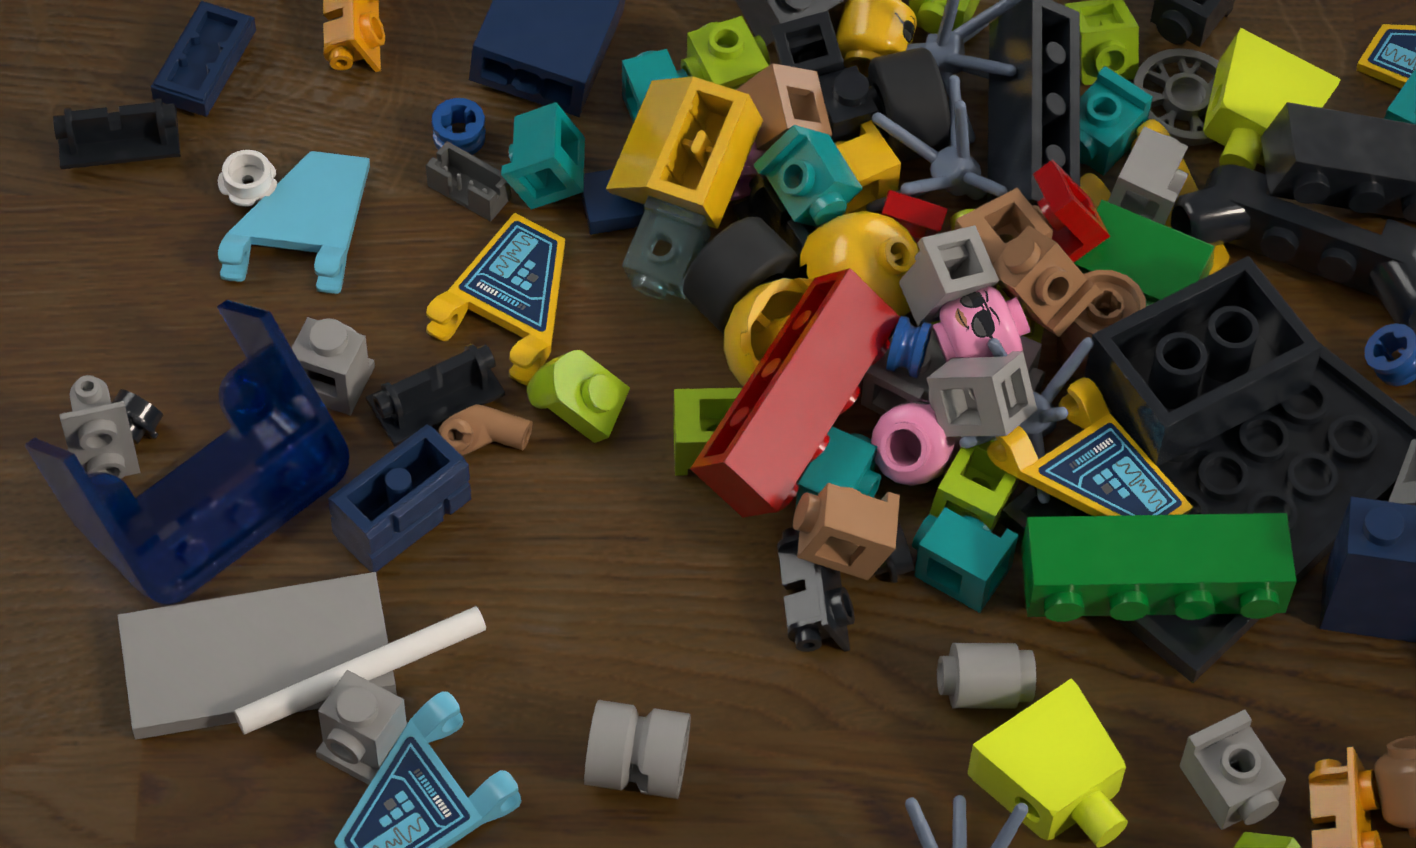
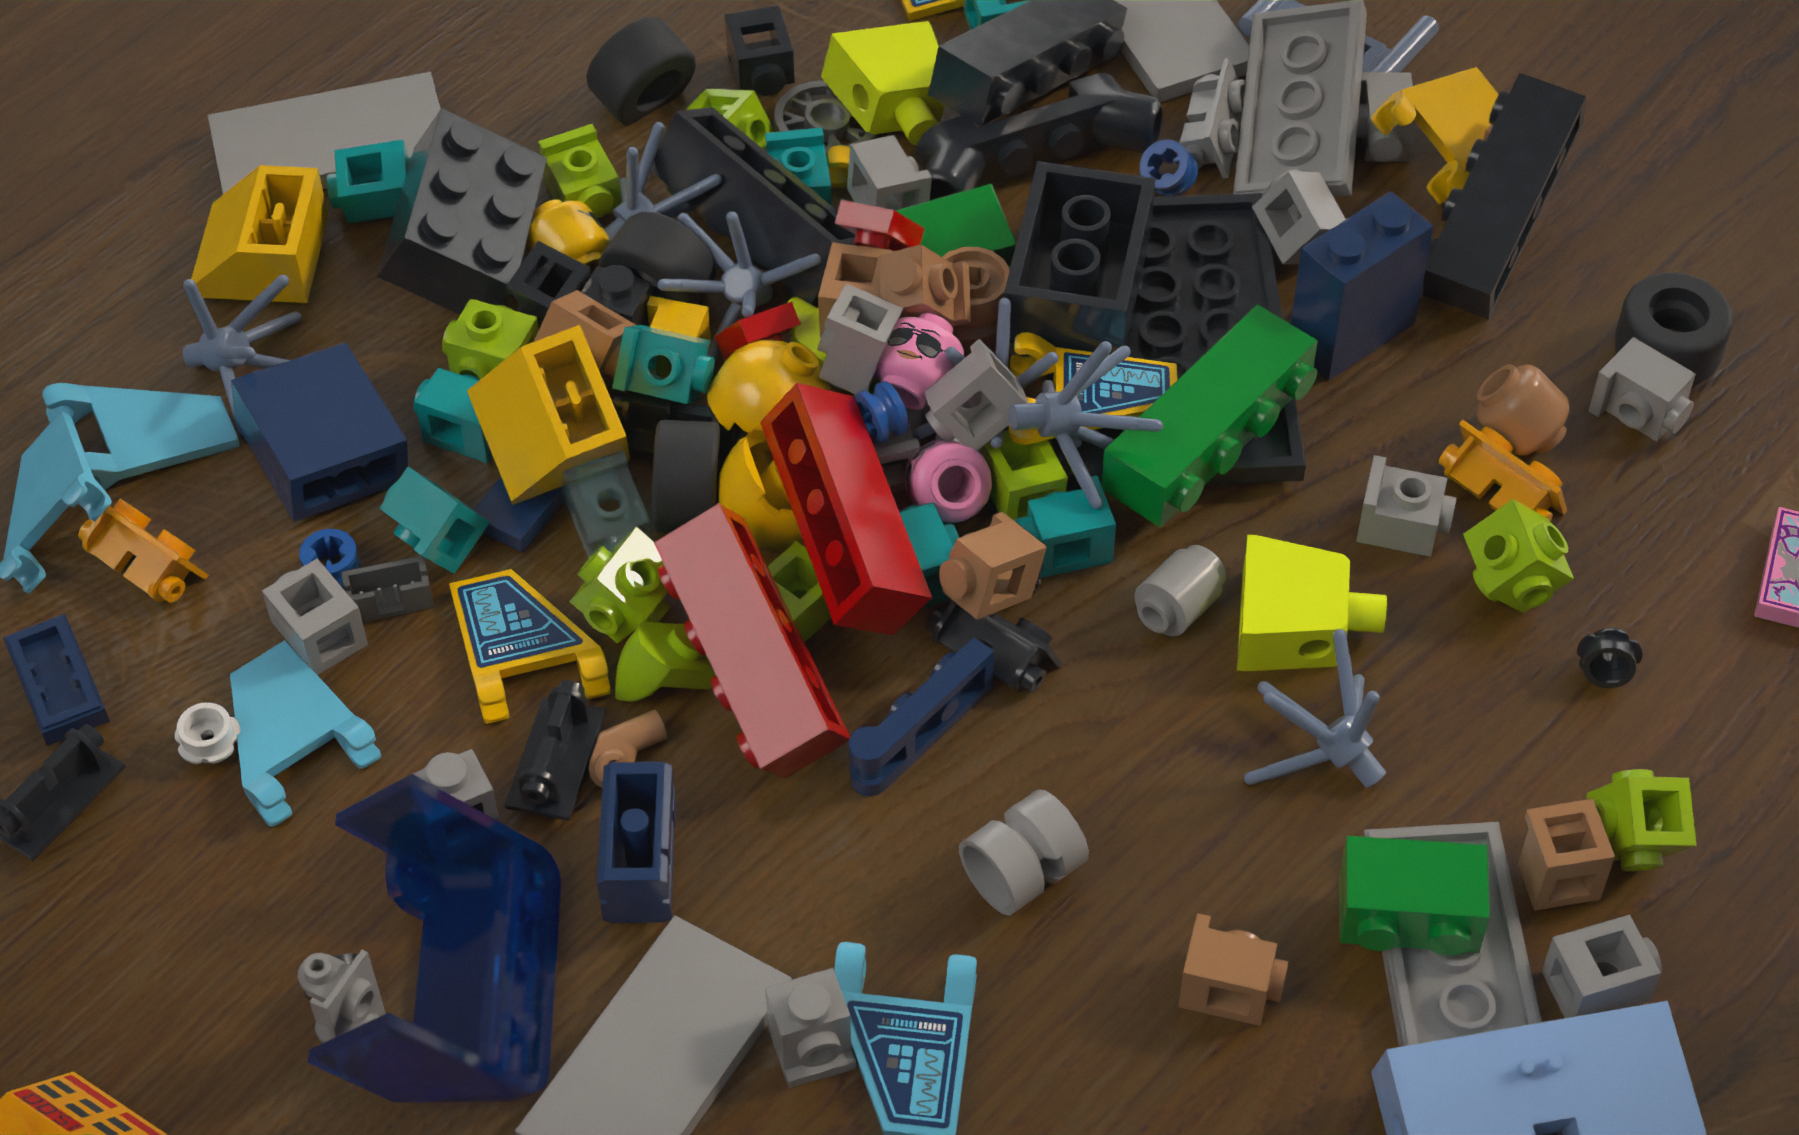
camera: 45 degrees left, 5 degrees down
white bar [234,606,486,735] -> none
none -> light grey brick [262,559,368,675]
none -> lime brick [569,527,670,644]
none -> brick [654,503,850,779]
none -> dark blue plate [849,637,994,796]
none -> sand blue plant [1008,341,1163,509]

